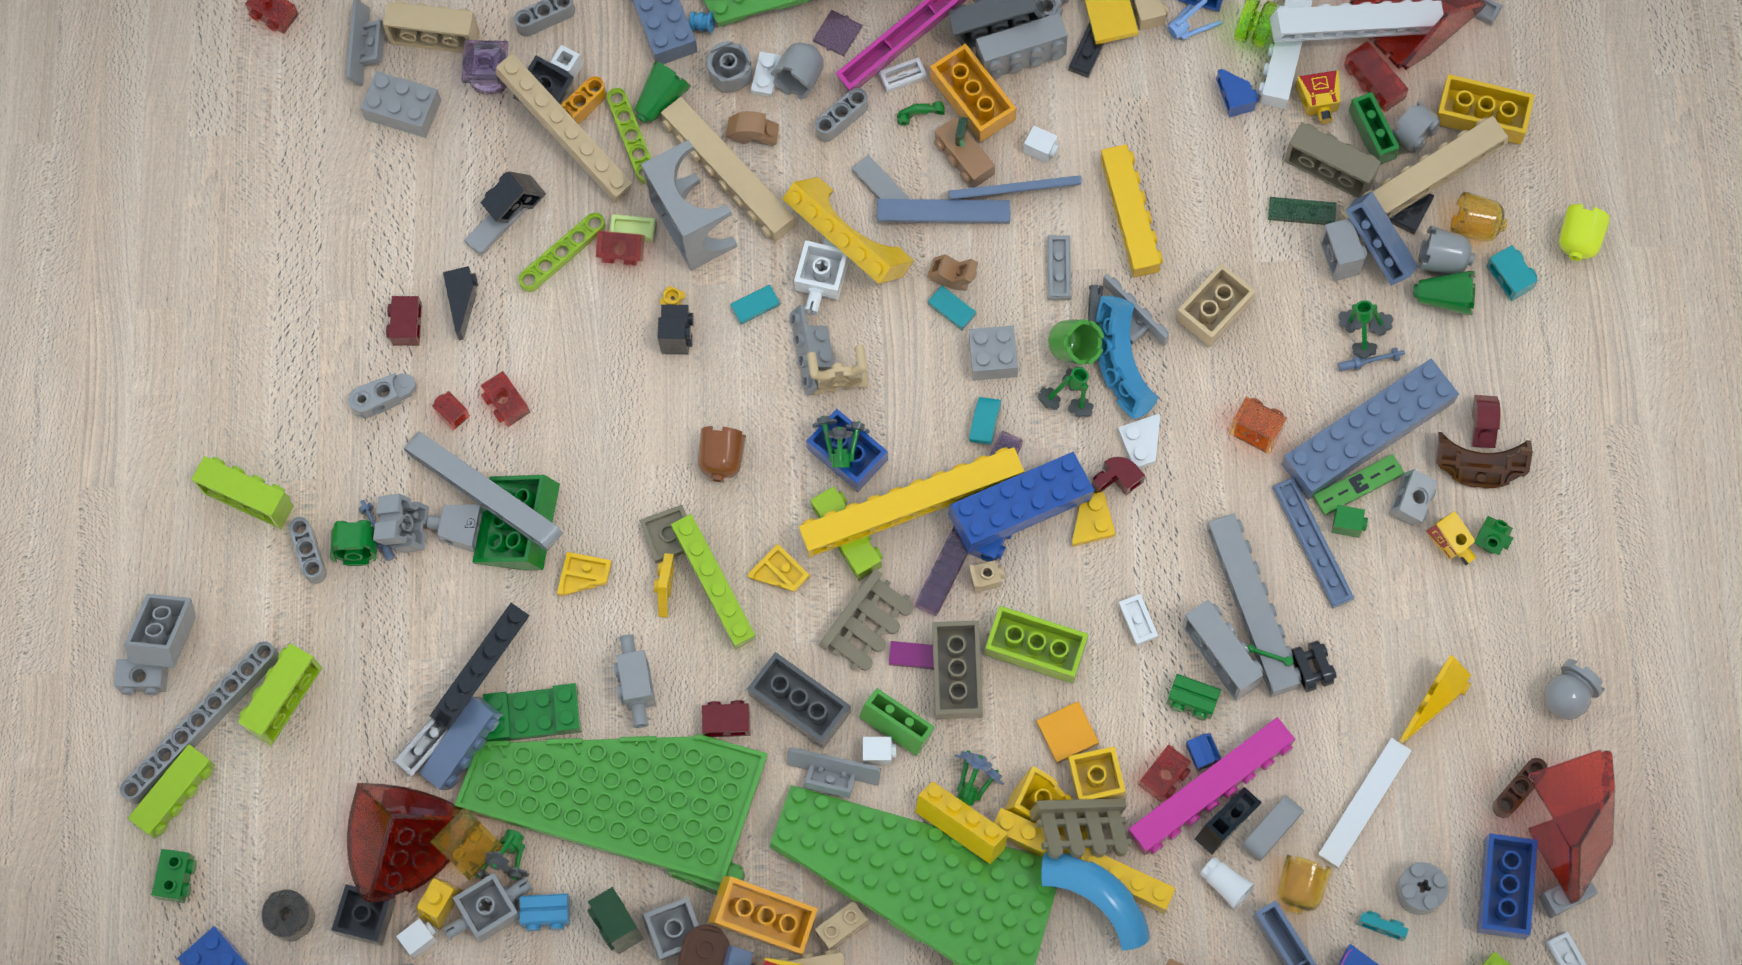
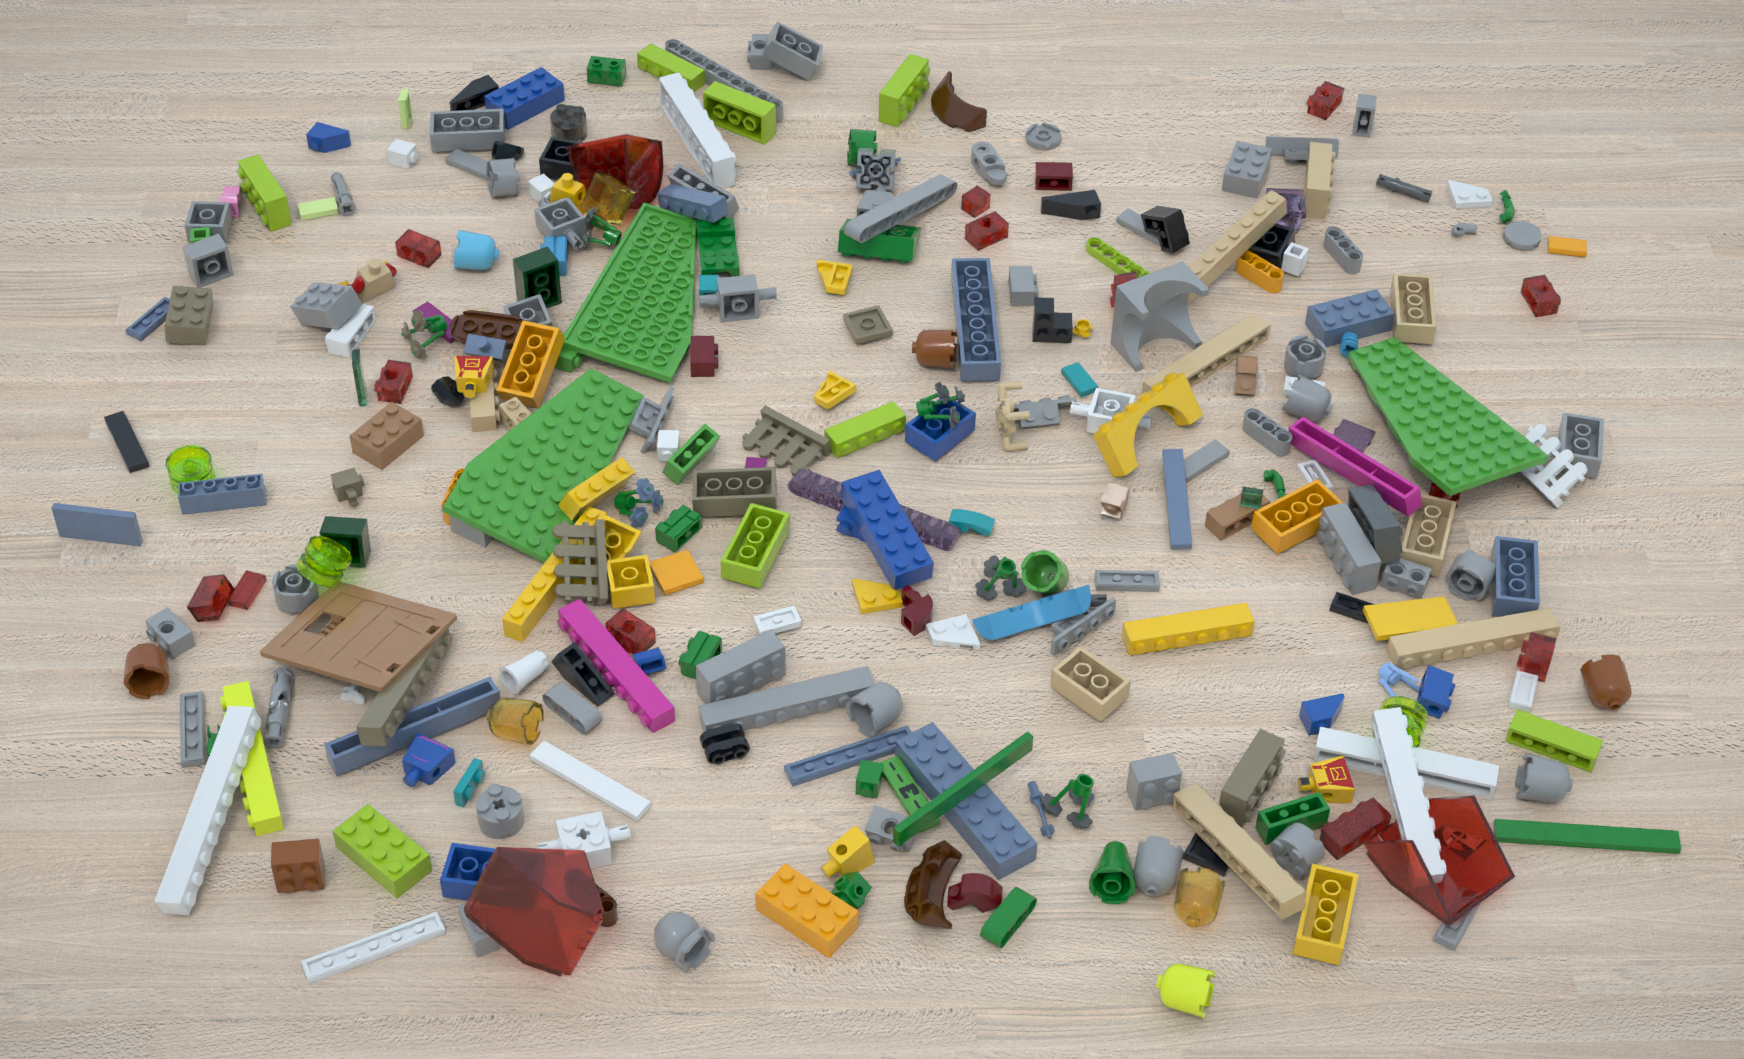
camera: 85 degrees right, 25 degrees down
light grey beam [289,517,327,584] -> none
black brick [430,603,530,729] -> none
lime beam [607,88,651,184] -> none
green cone [634,61,691,123] -> none
yellow wing [654,553,674,618] -> none
lime brick [671,514,756,650] -> none
dark grey brick [747,652,851,749] -> none
yellow brick [799,447,1024,558] -> none
teal tile [928,286,976,330] -> none
sand blue tile [948,175,1082,199] -> none
light grey brick [969,325,1018,381] -> none
tan brick [969,560,1005,593] -> none
white brick [1023,126,1059,163] -> none
dark azure brick [1042,852,1150,951] -> none
clear orange brick [1229,396,1287,455] -> none
green hinge [1247,644,1294,667] -> none
clear green tile [1268,197,1336,225] -> none
sand blue brick [1345,191,1418,286] -> none
yellow wedge [1398,655,1471,744] -> none
teal brick [1486,245,1538,302] -> none
none -> white brick [537,811,631,872]
none -> green brick [655,505,702,552]
none -> white brick [659,73,737,189]
none -> teal brick [699,275,719,295]
none -> light orange brick [755,863,859,958]
none -> light grey cylinder [846,682,903,737]
none -> green tile [893,732,1033,847]
none -> reddish brown windscreen [931,71,987,132]
none -> sand blue brick [951,258,1001,381]
none -> green beam [980,887,1037,948]
none -> light grey brick [1008,266,1038,306]
none -> light grey tile [1025,123,1061,150]

